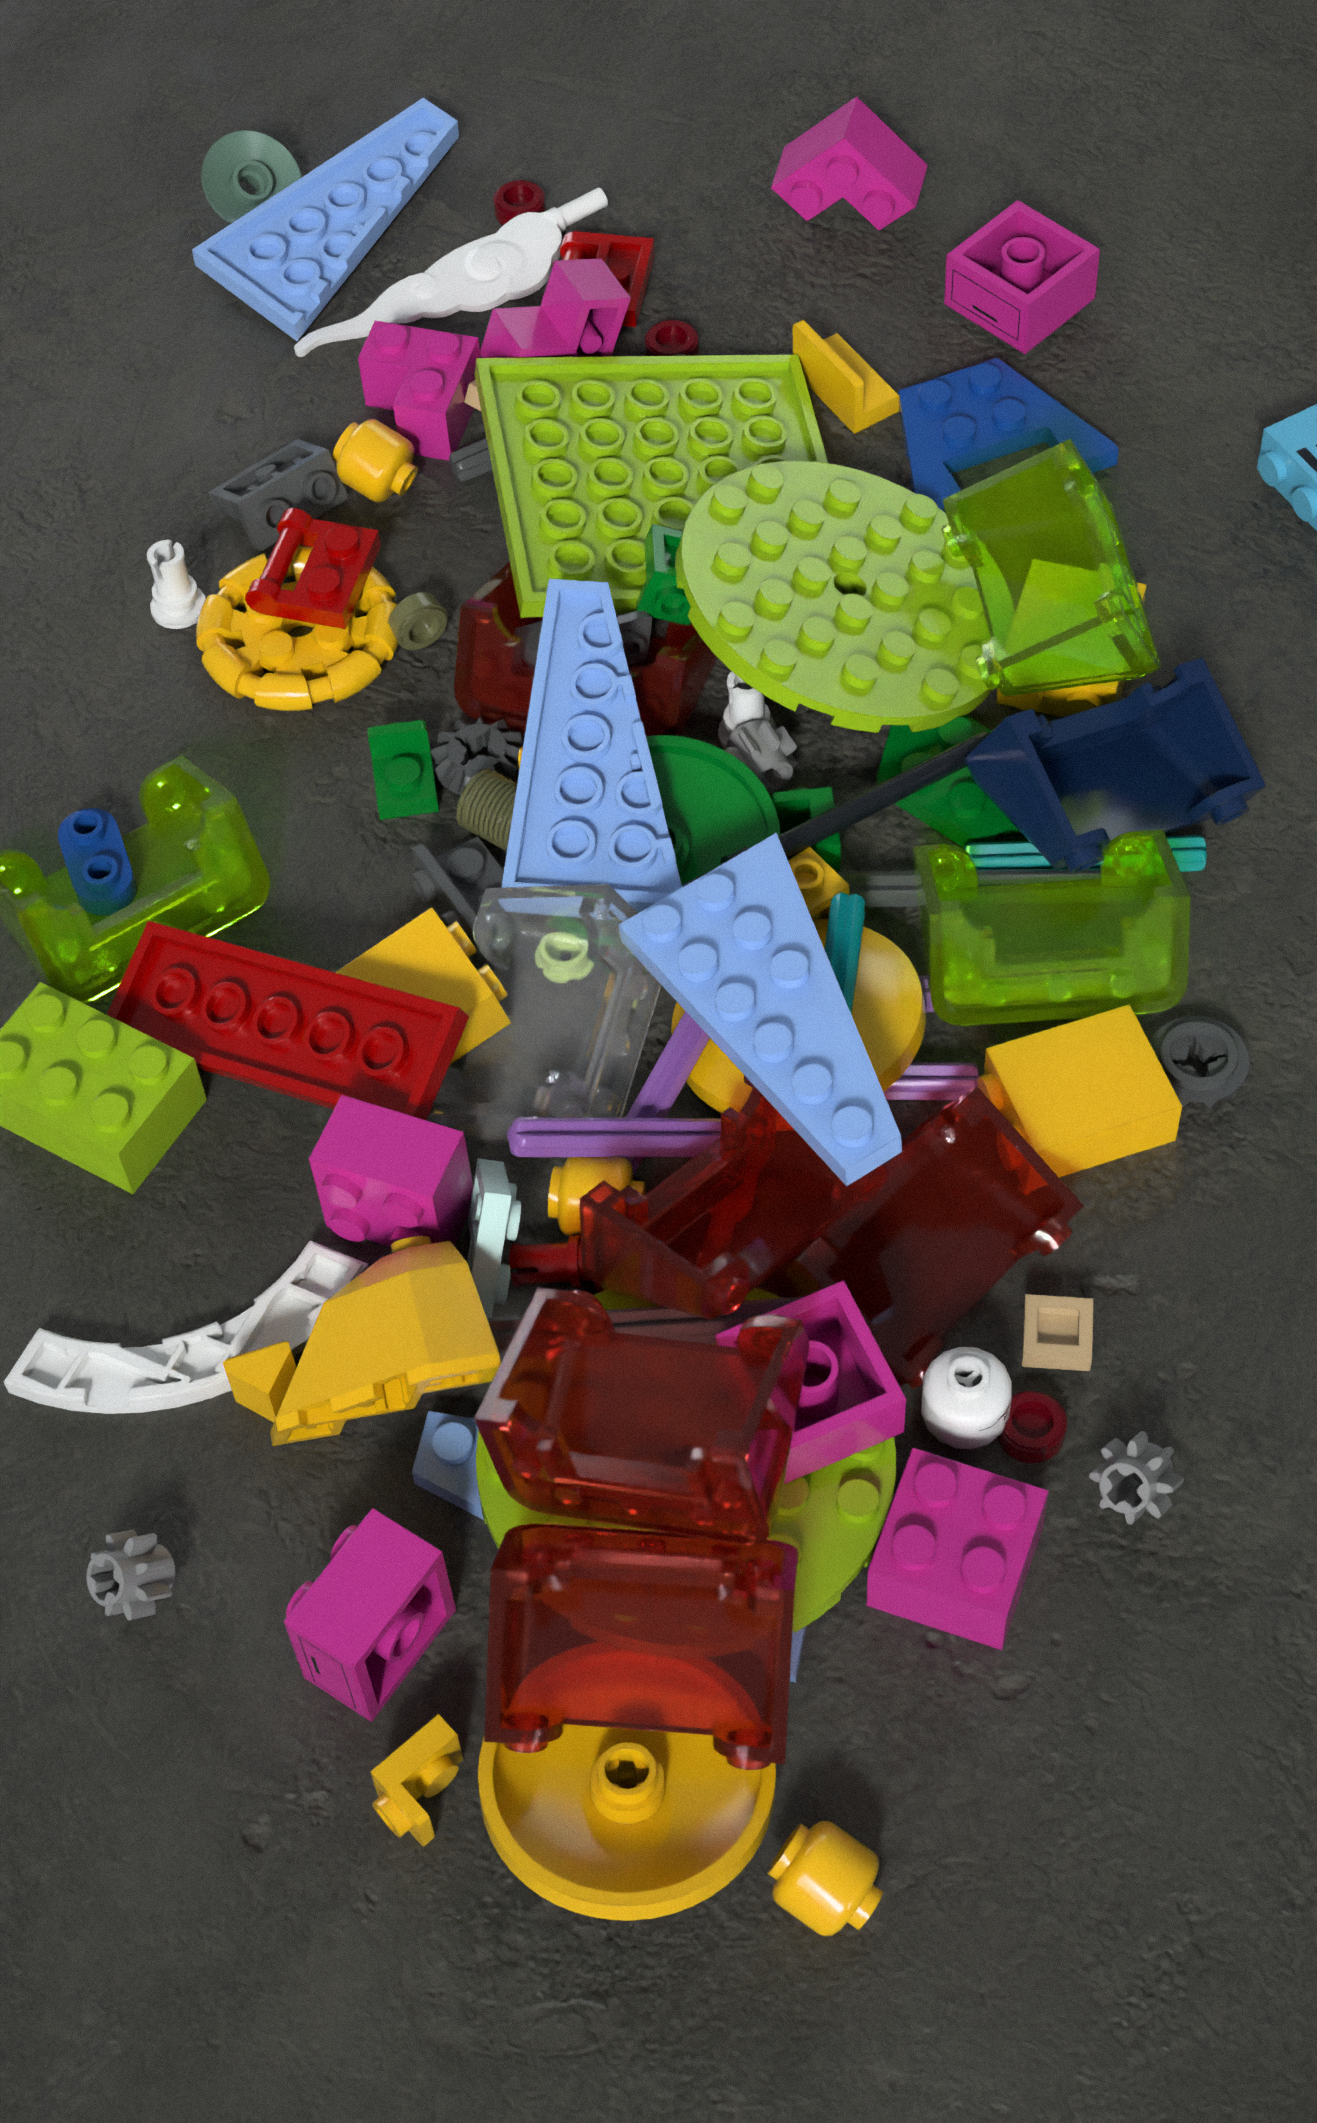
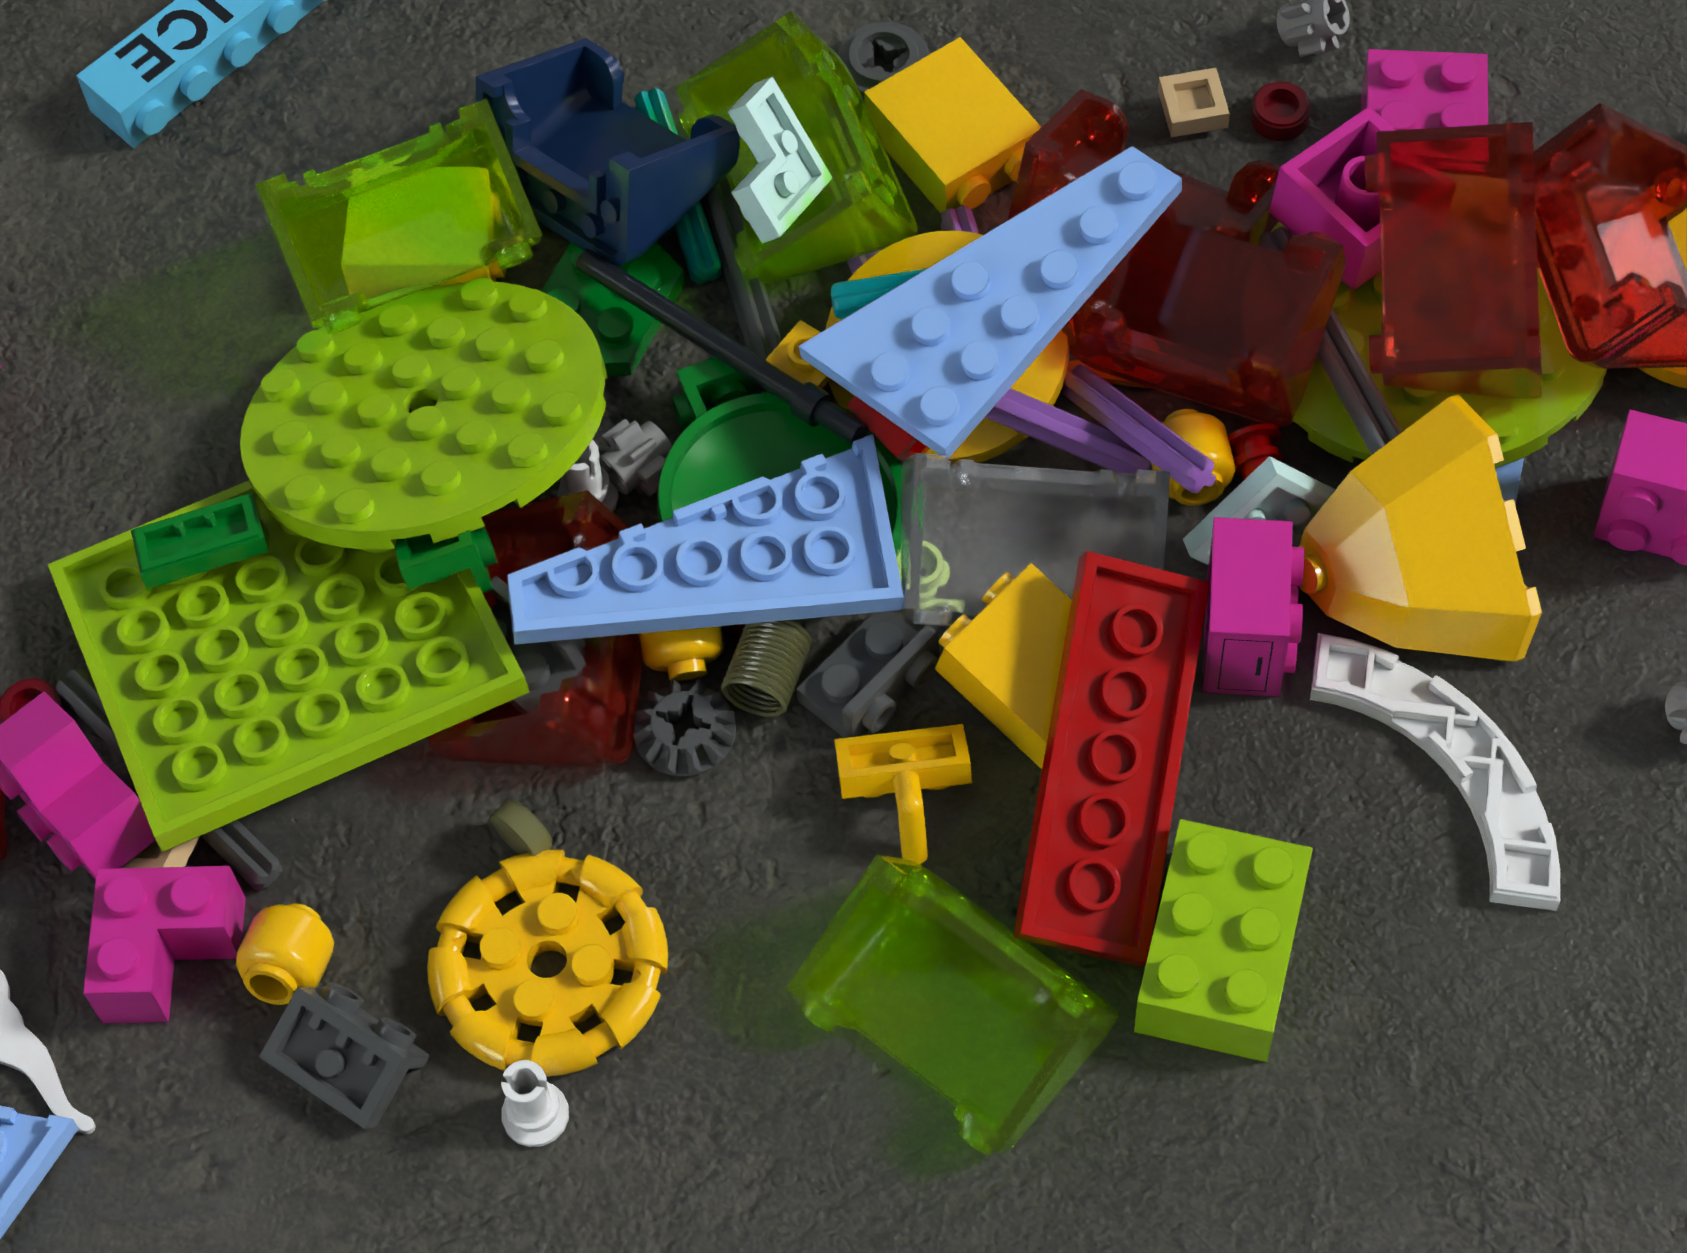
camera: 105 degrees left, 5 degrees up
blue plate [58,808,137,916] -> none
yellow slope [223,1341,296,1423] -> none
red plate [245,508,381,629] -> none
green bracket [367,720,439,820] -> none
yellow panel [793,320,899,434] -> none
blue wing [899,358,1119,520] -> none
white head [921,1347,1012,1449] -> none
none -> green plate [131,492,270,589]
none -> light aqua plate [728,76,832,244]
none -> yellow plate [834,724,972,865]

